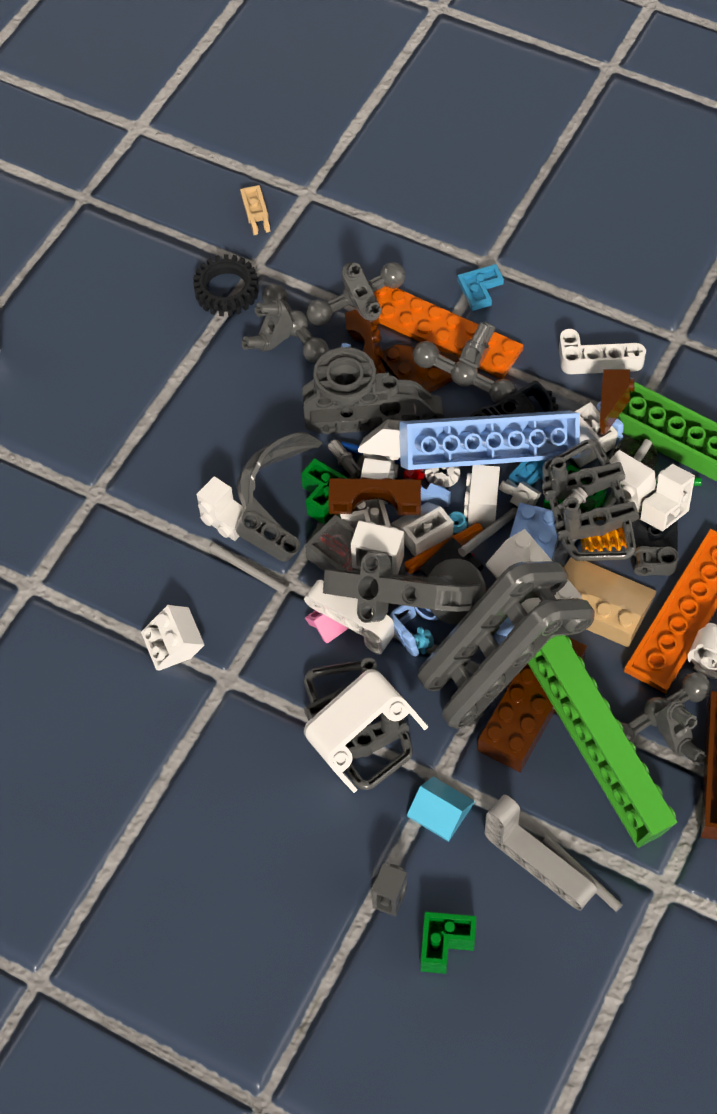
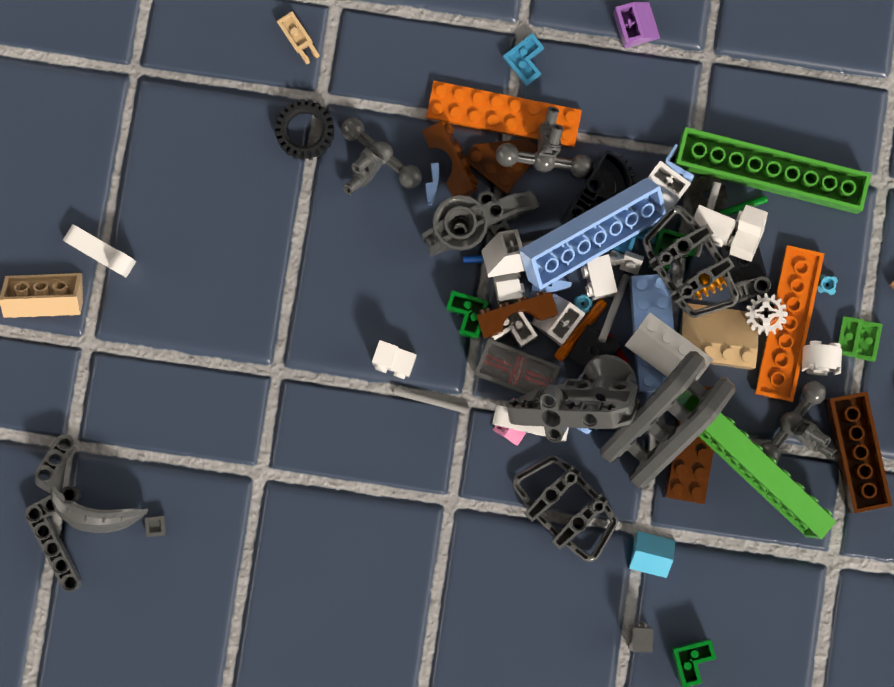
camera: 25 degrees left, 25 degrees up
white slope [141,605,204,670] -> none
dark grey piece [235,432,323,562] -> none
white windscreen [304,669,428,793] -> none
dark grey connector [306,262,406,327] -> none
light grey axle [328,440,362,479] -> none
white brick [351,521,404,575] -> none
light grey beam [485,795,597,911] -> none
light grey bar [542,835,623,912] -> none
light grey pin [558,487,588,513] -> none
white beam [559,329,646,374] -> none
reddish brown slope [600,369,635,435] -> none
none -> medium lavender slope [613,2,660,49]
none -> white gear [745,293,788,336]

